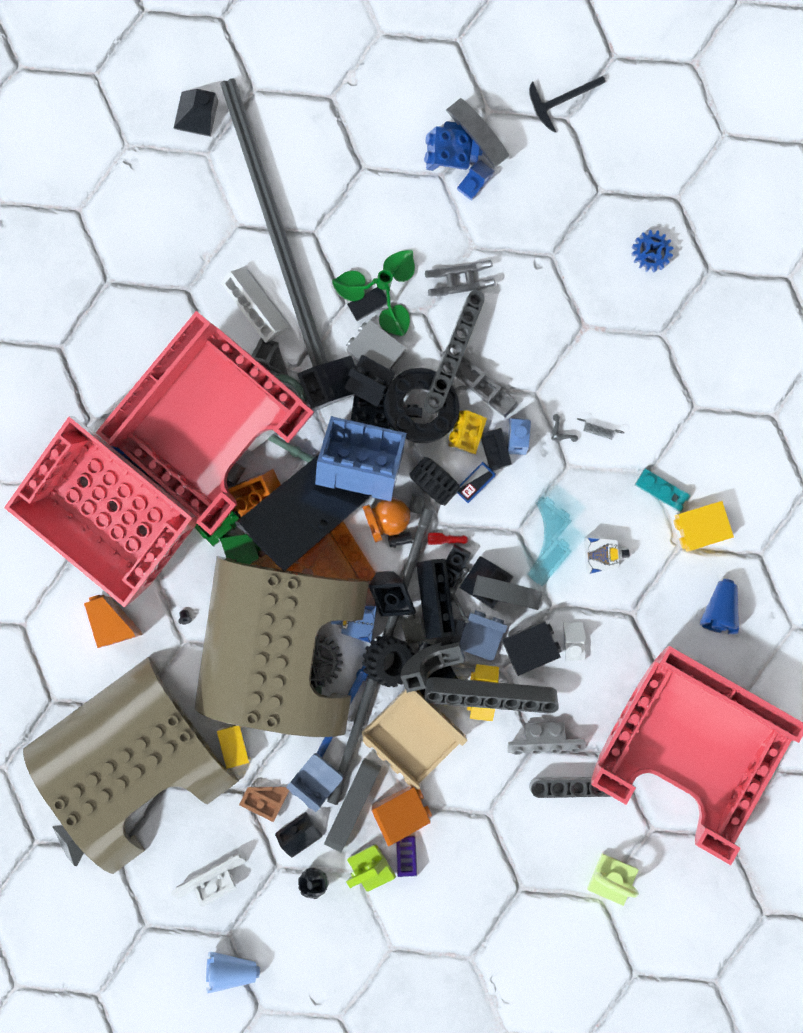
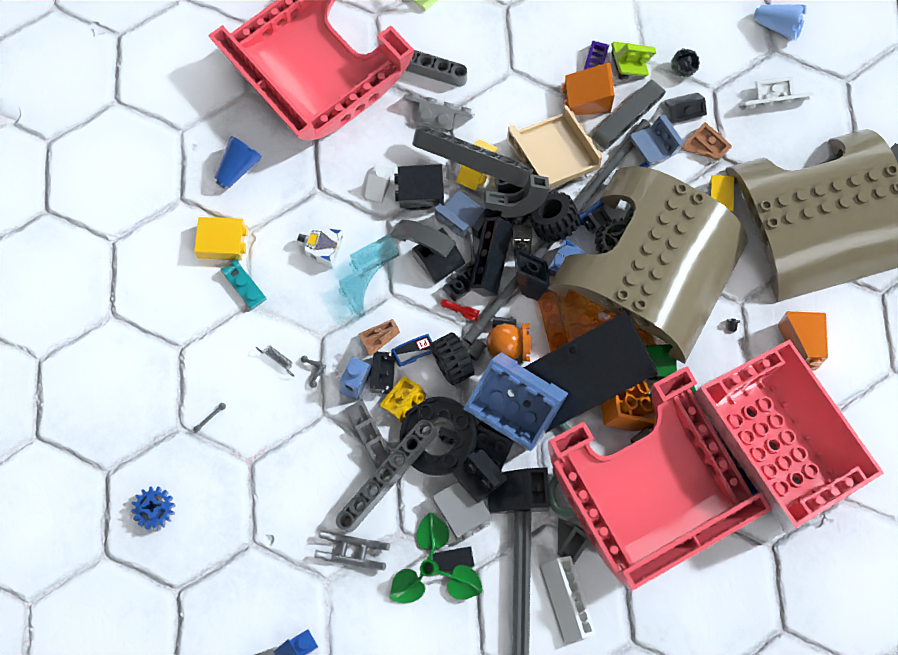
camera: 155 degrees left, 15 degrees down
none -> dark grey hinge [193,403,226,433]
none -> nougat wing [358,319,400,356]
none -> black bracket [583,206,612,234]

